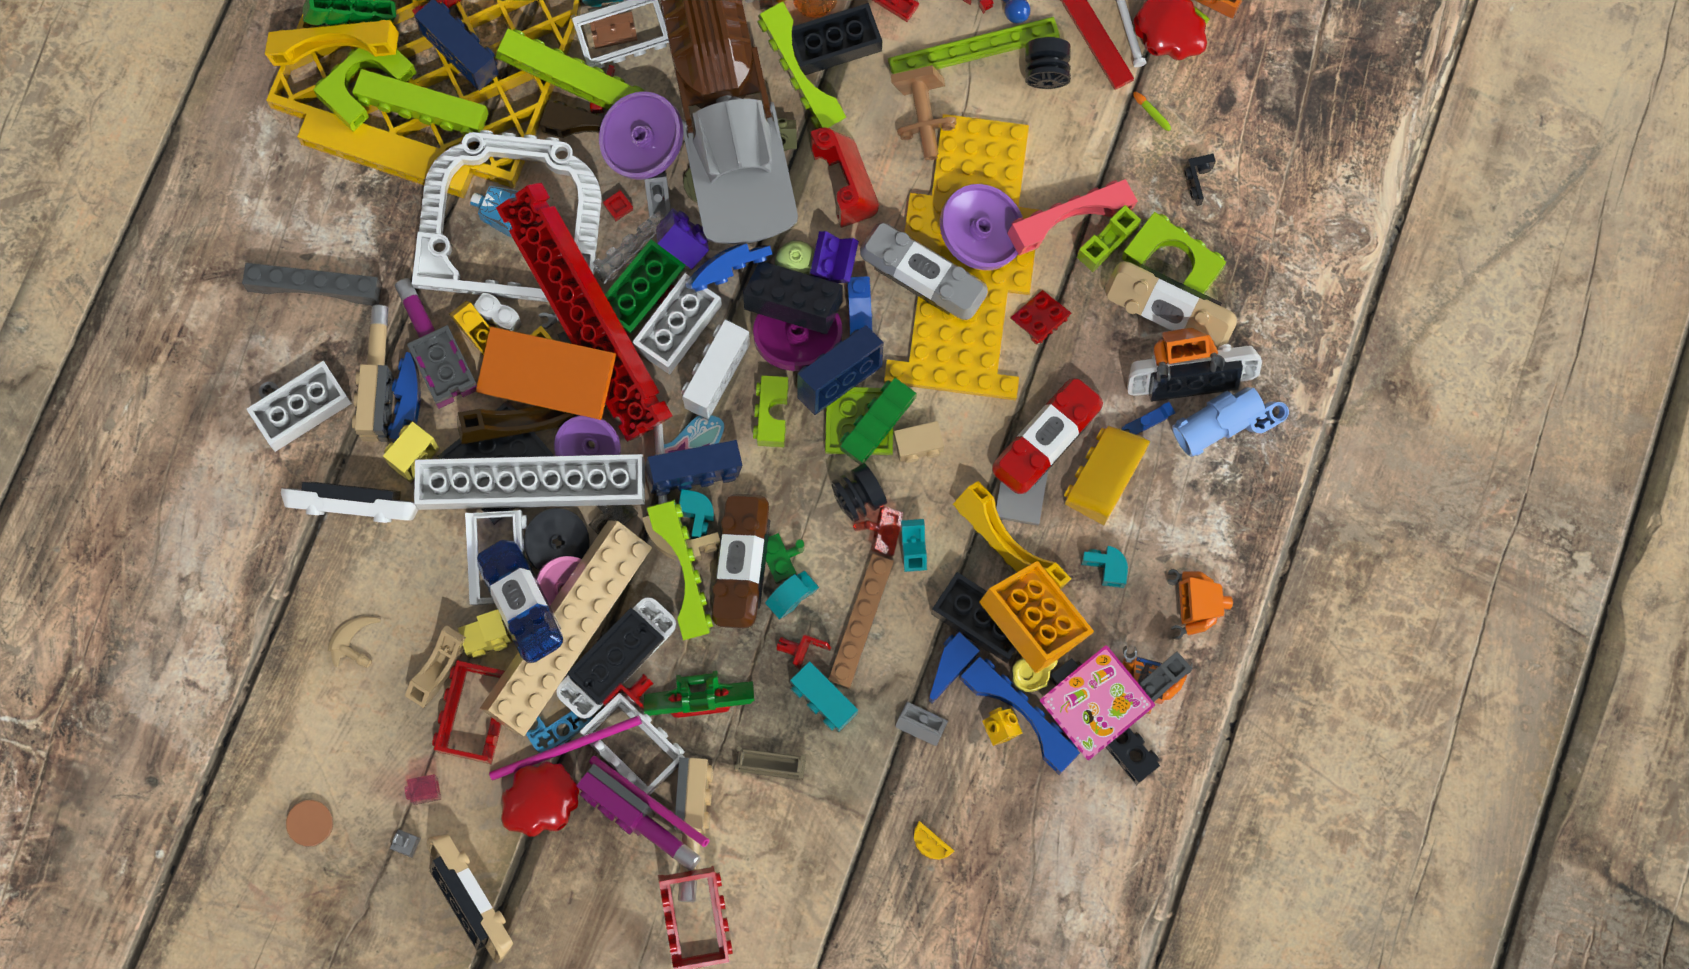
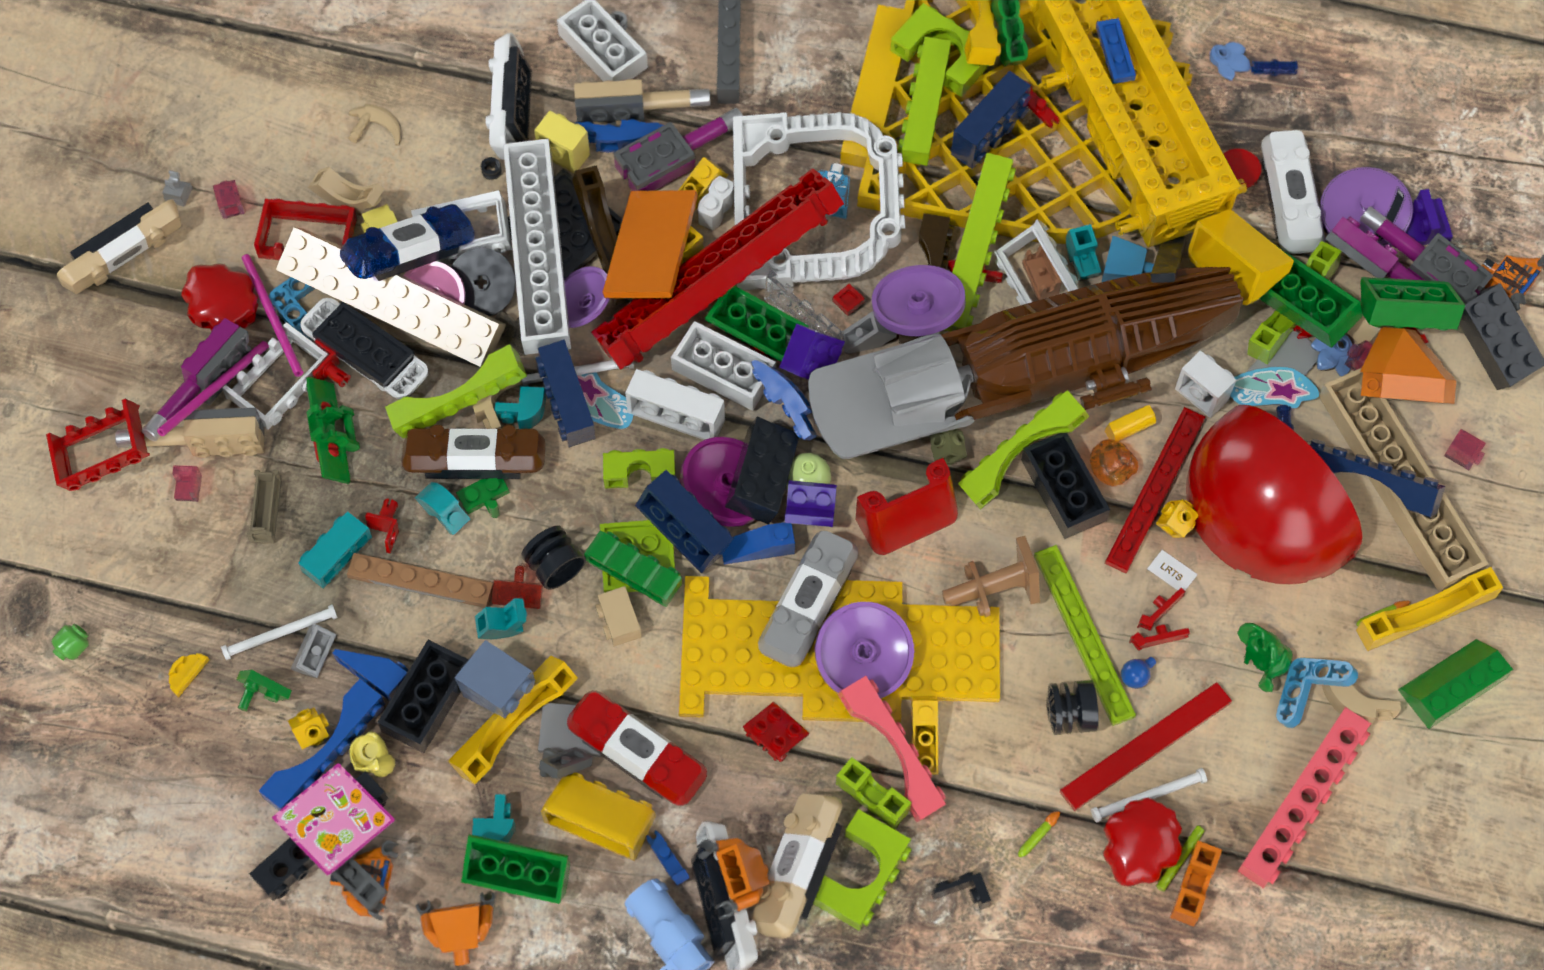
camera: 85 degrees right, 10 degrees down
nougat tile [286,800,333,847] -> none
light orange slope [979,561,1094,673] -> none
none -> bright green head [52,624,89,660]
none -> clear pink panel [172,465,202,502]
none -> white bar [221,604,338,660]
none -> green plate [236,669,292,711]
none -> sand blue slope [455,640,535,718]
none -> green slope [461,834,570,904]
none -> black bush [481,157,502,180]
none -> dark grey plate [539,747,593,779]
none -> yellow slope [911,696,938,775]

